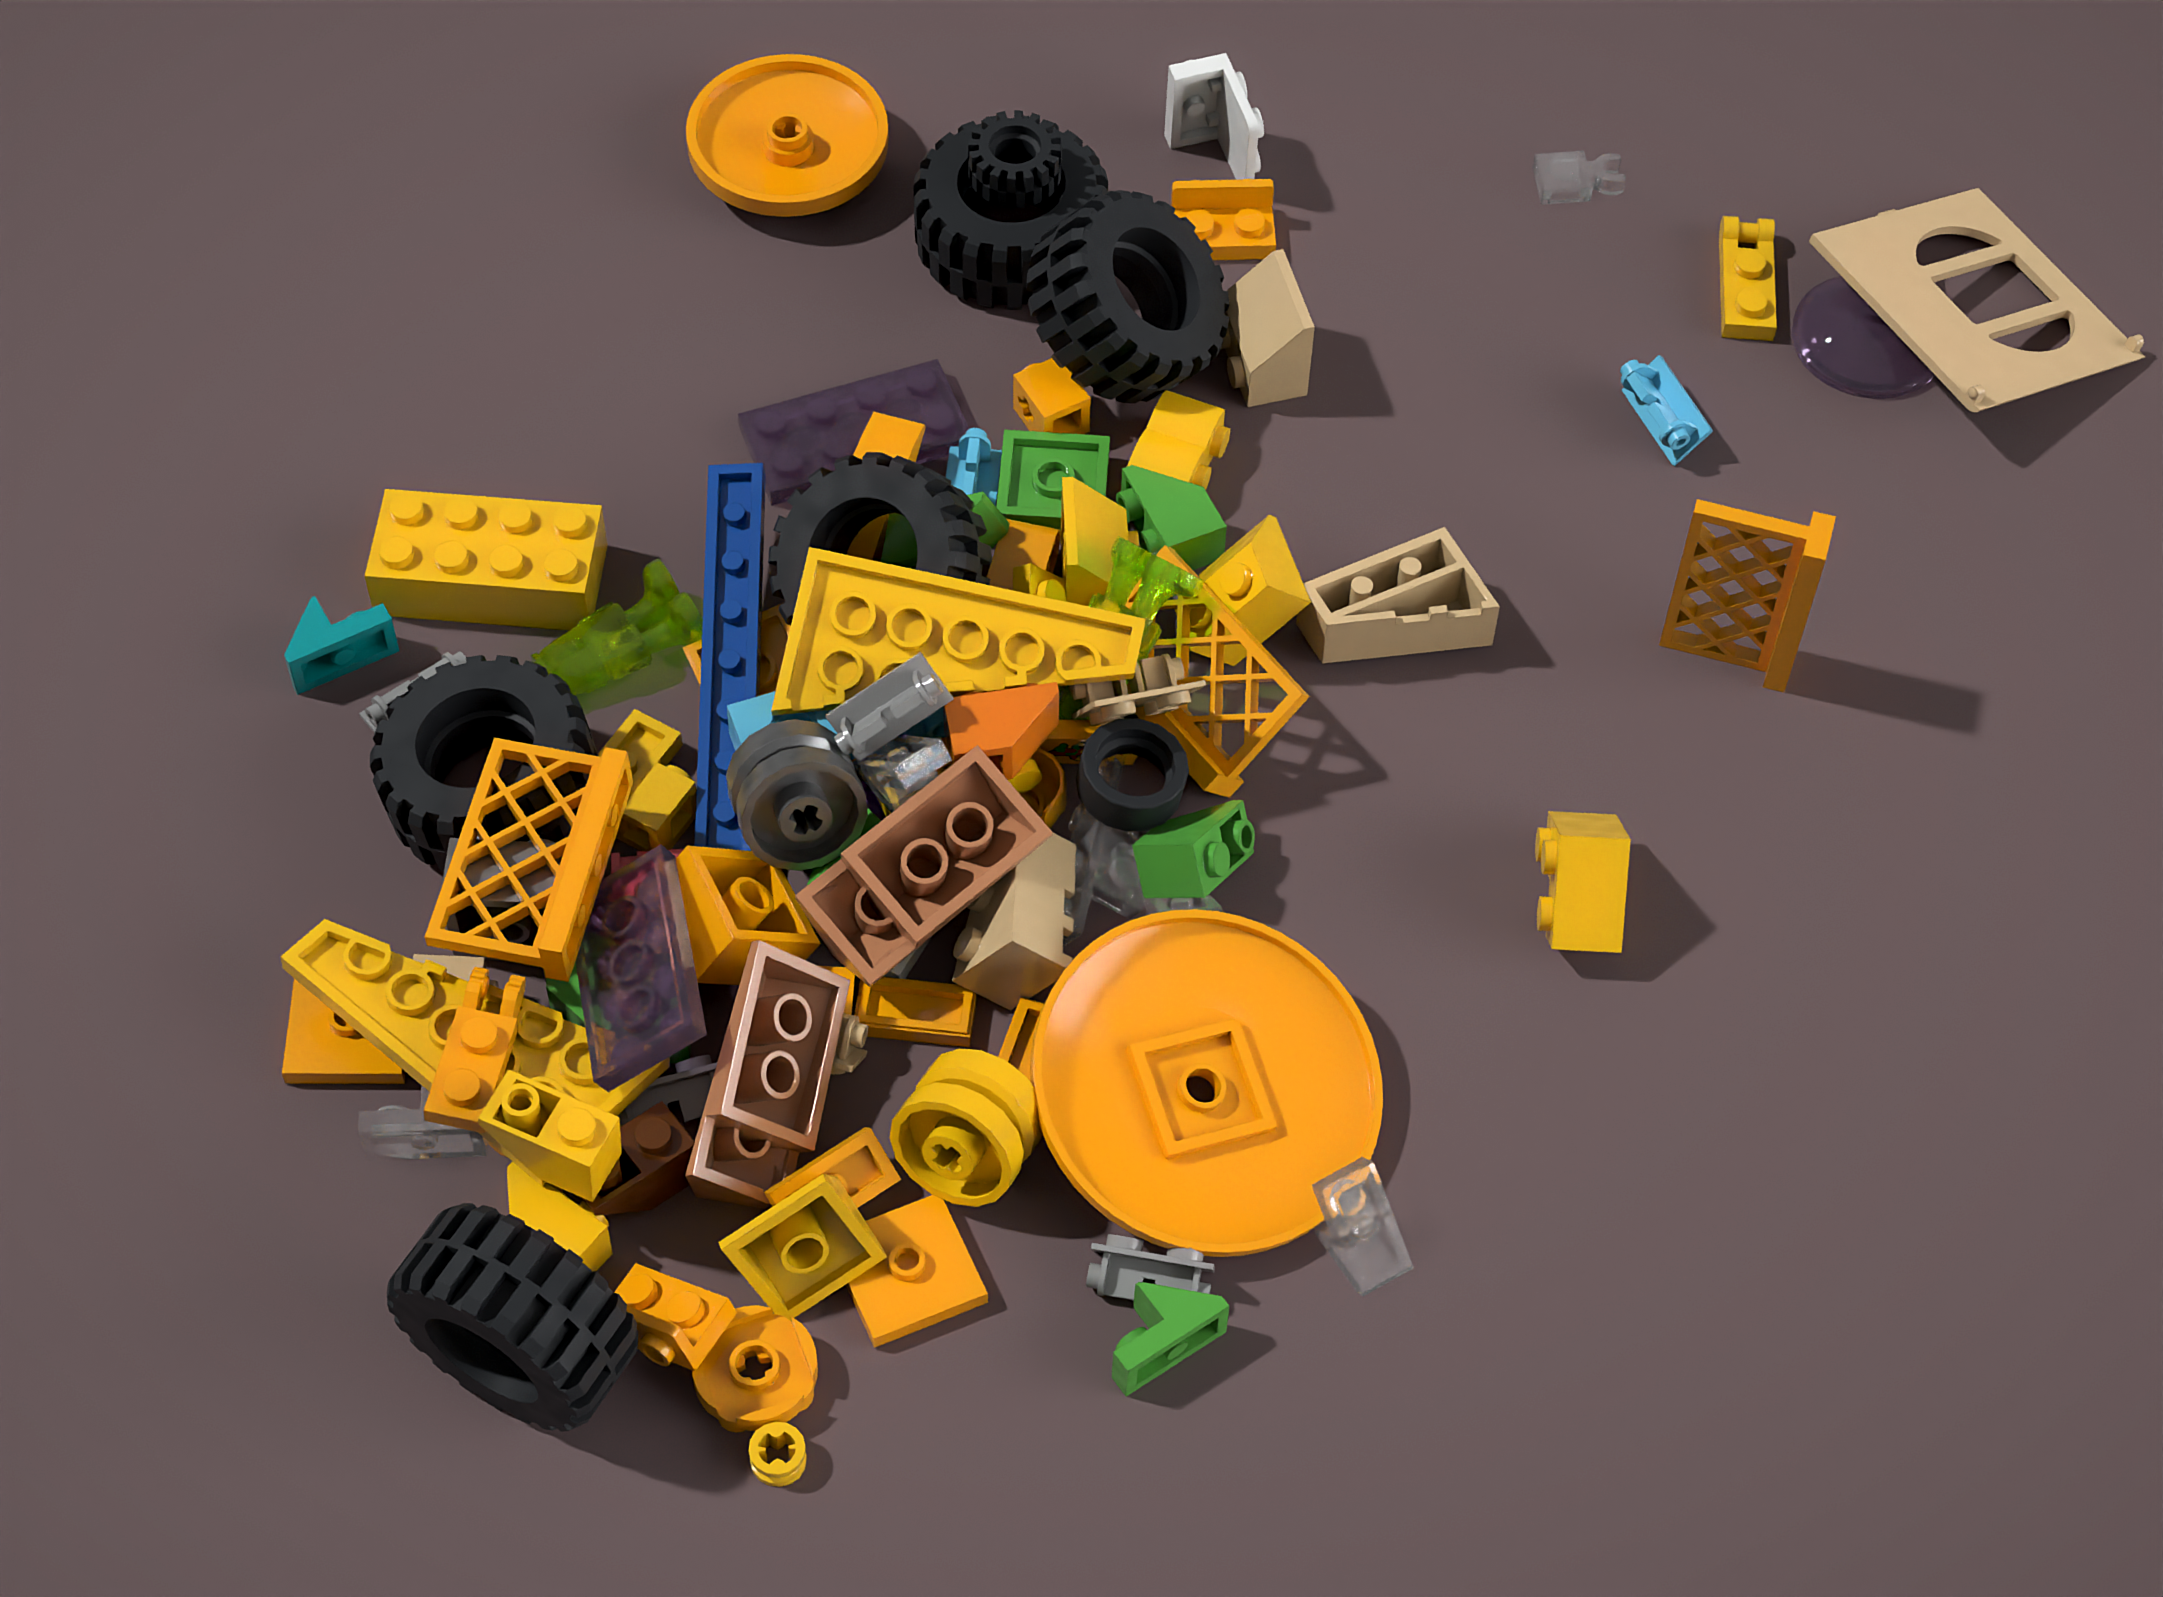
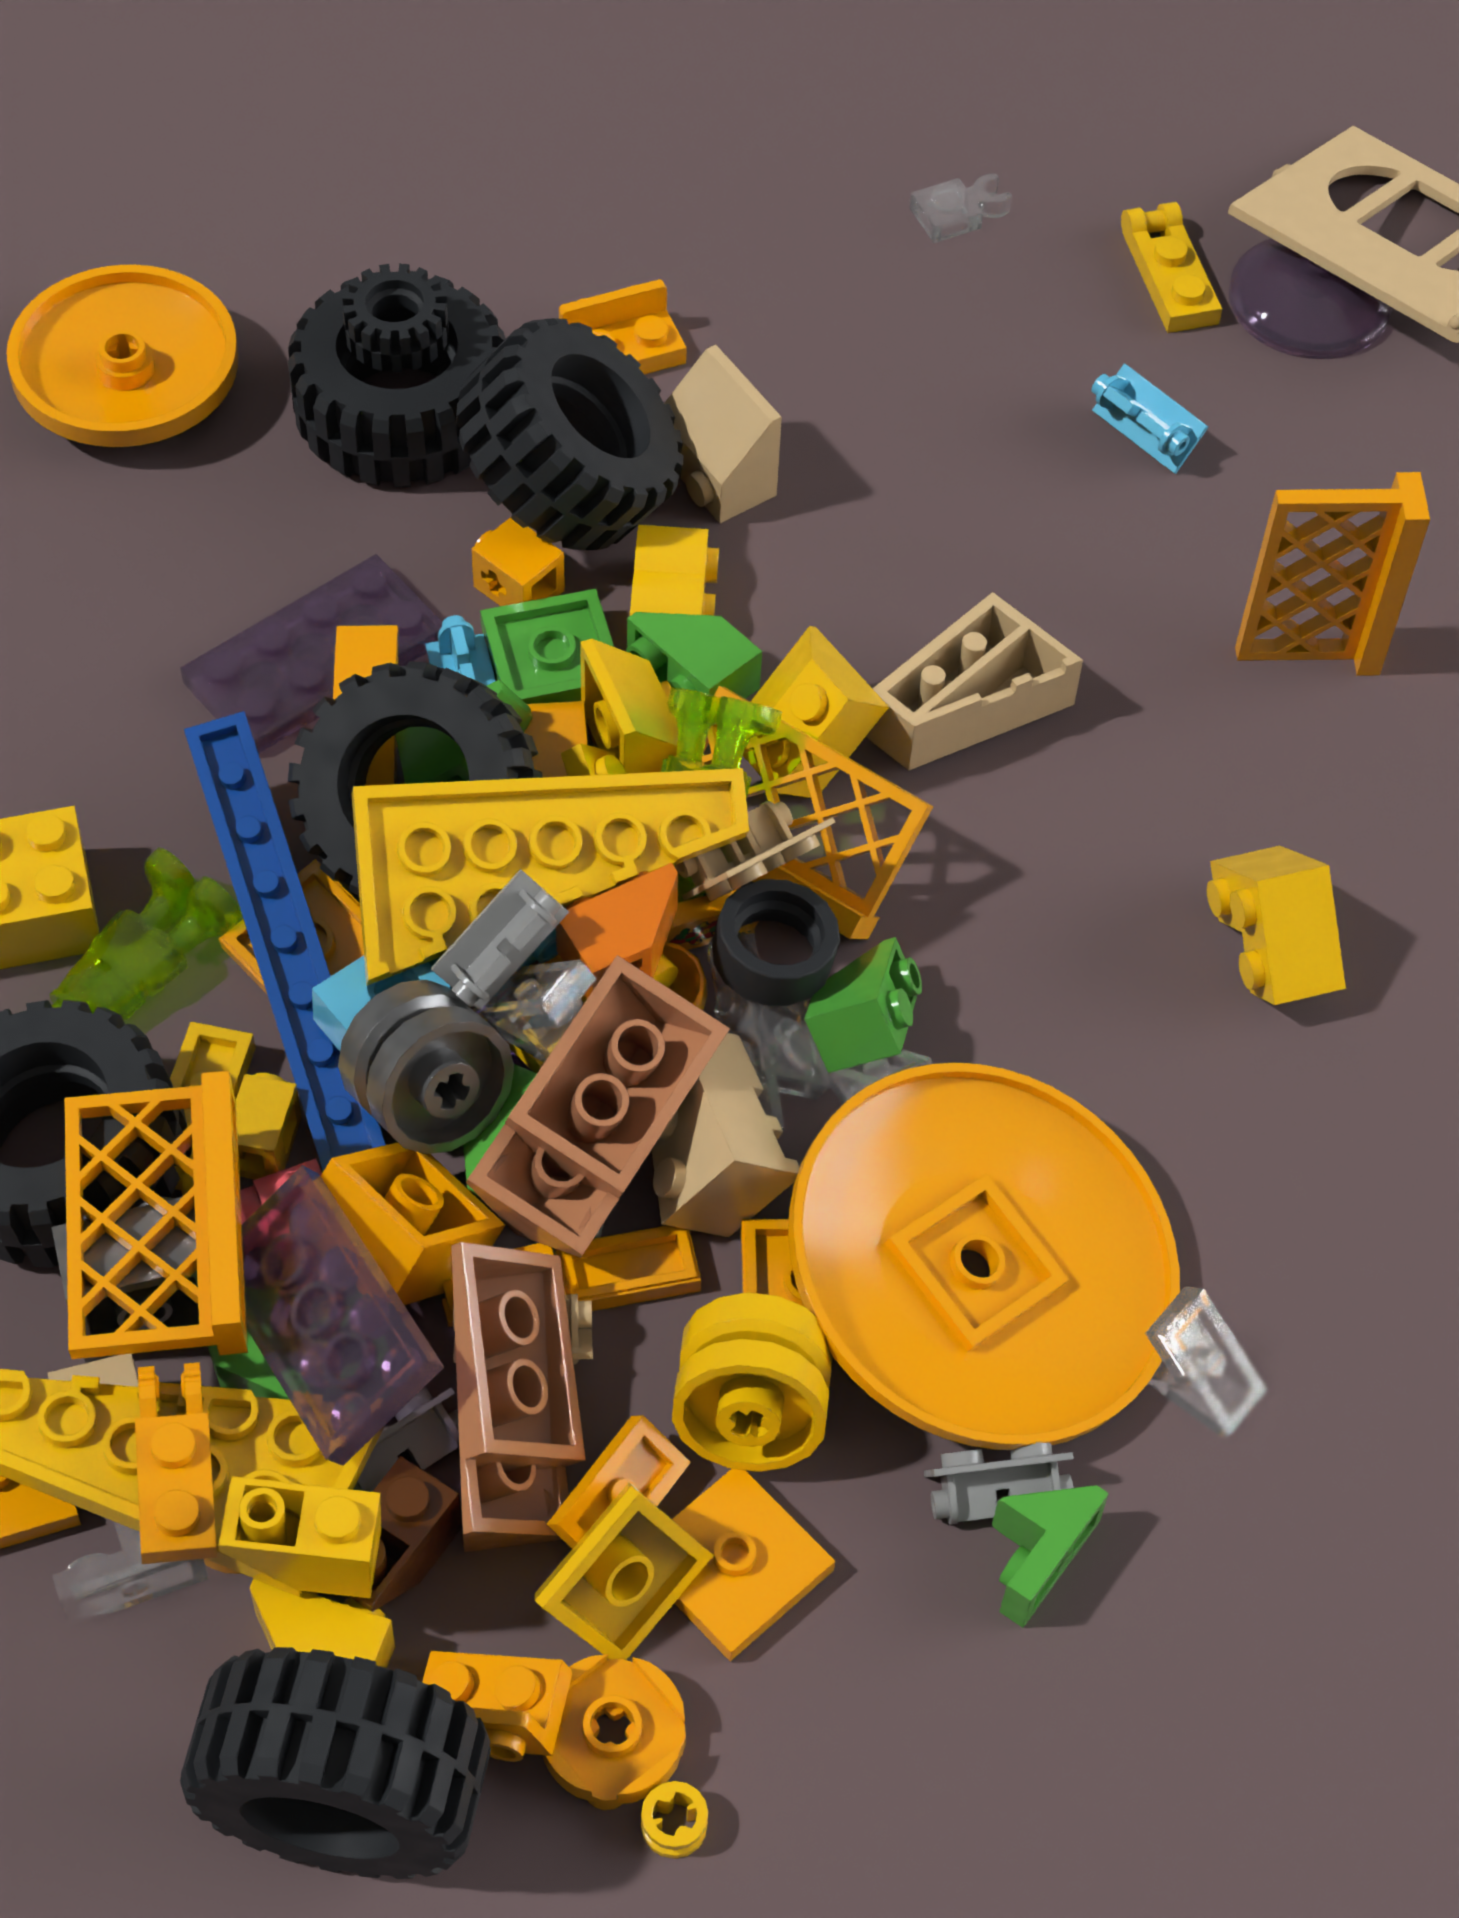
camera: 20 degrees left, 0 degrees up
white bracket [1164,53,1264,180] -> none

